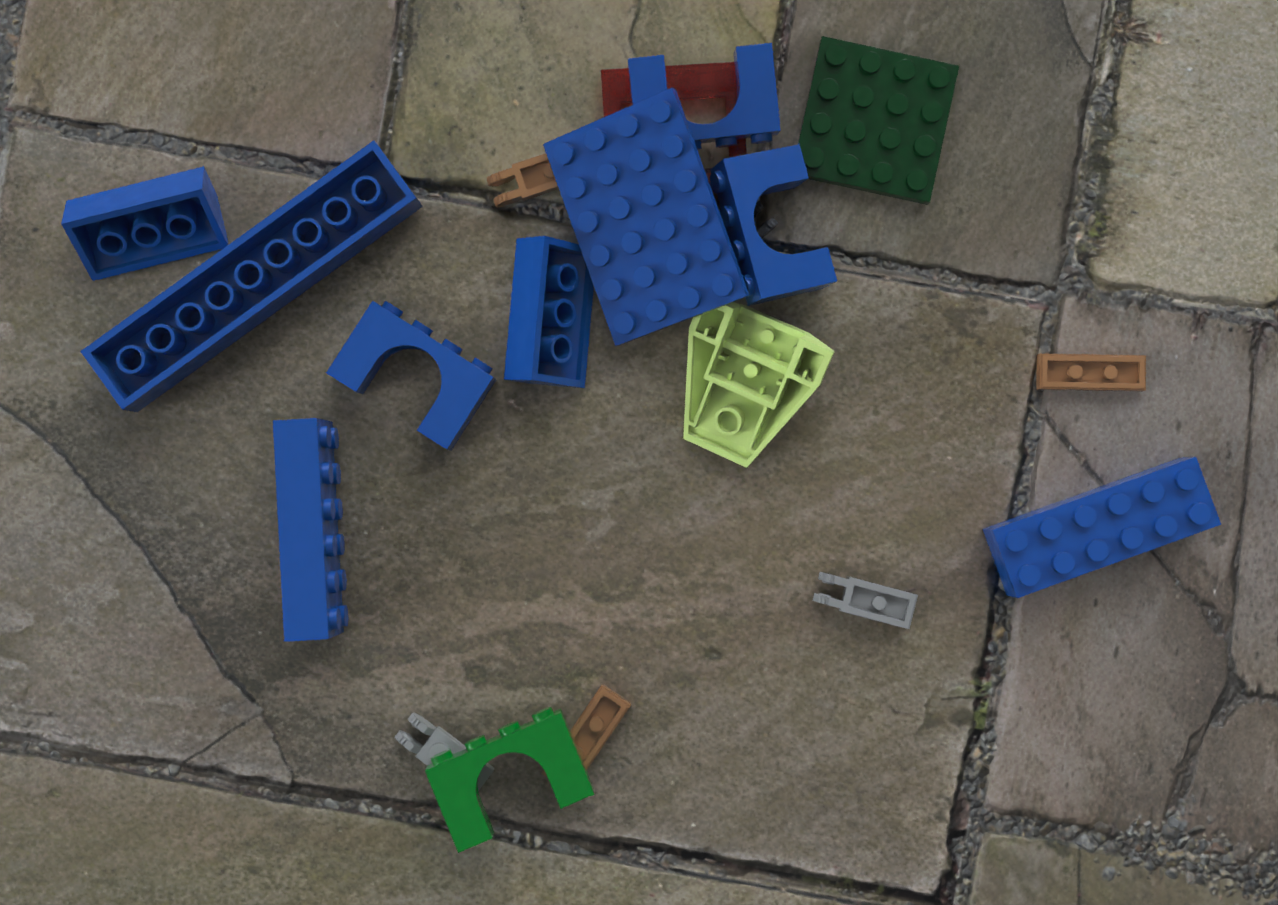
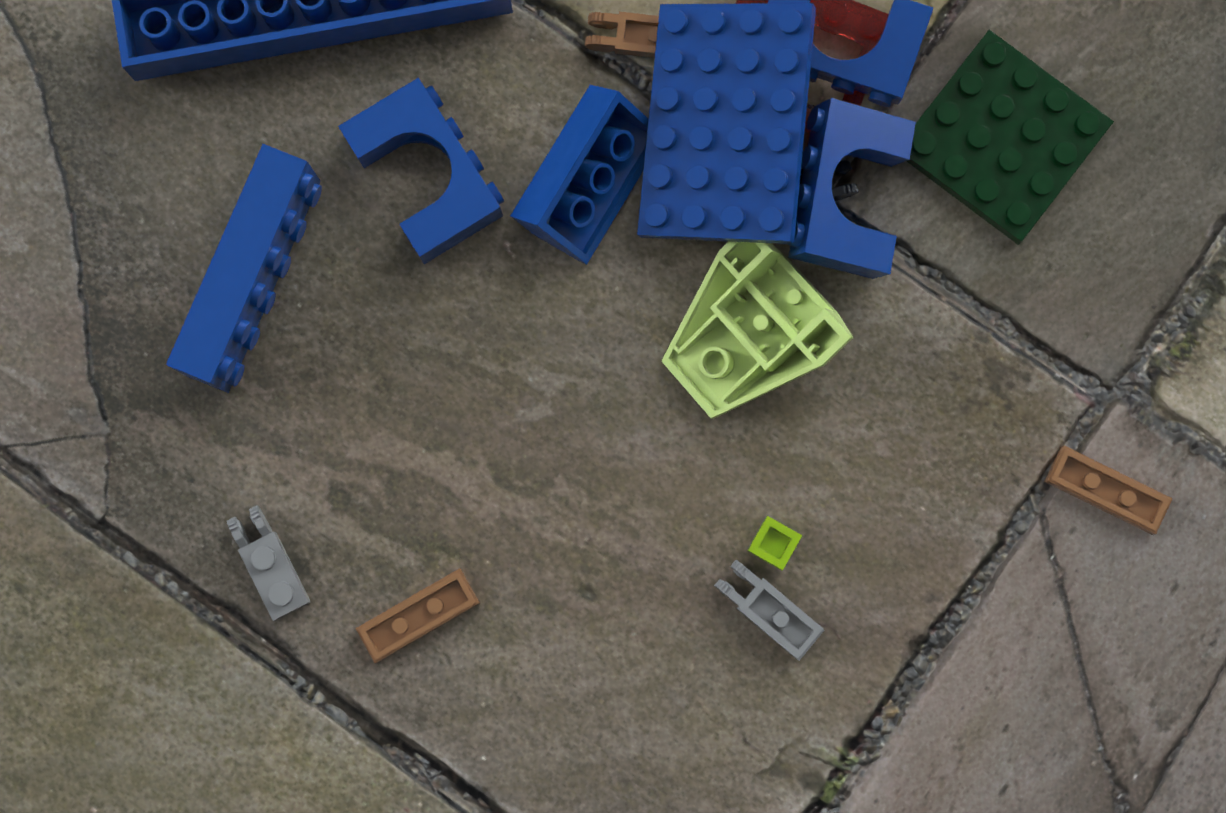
camera: 25 degrees right, 5 degrees down
green arch [425,707,594,853] -> none
blue brick [982,457,1221,598] -> none
none -> lime plate [747,516,803,571]

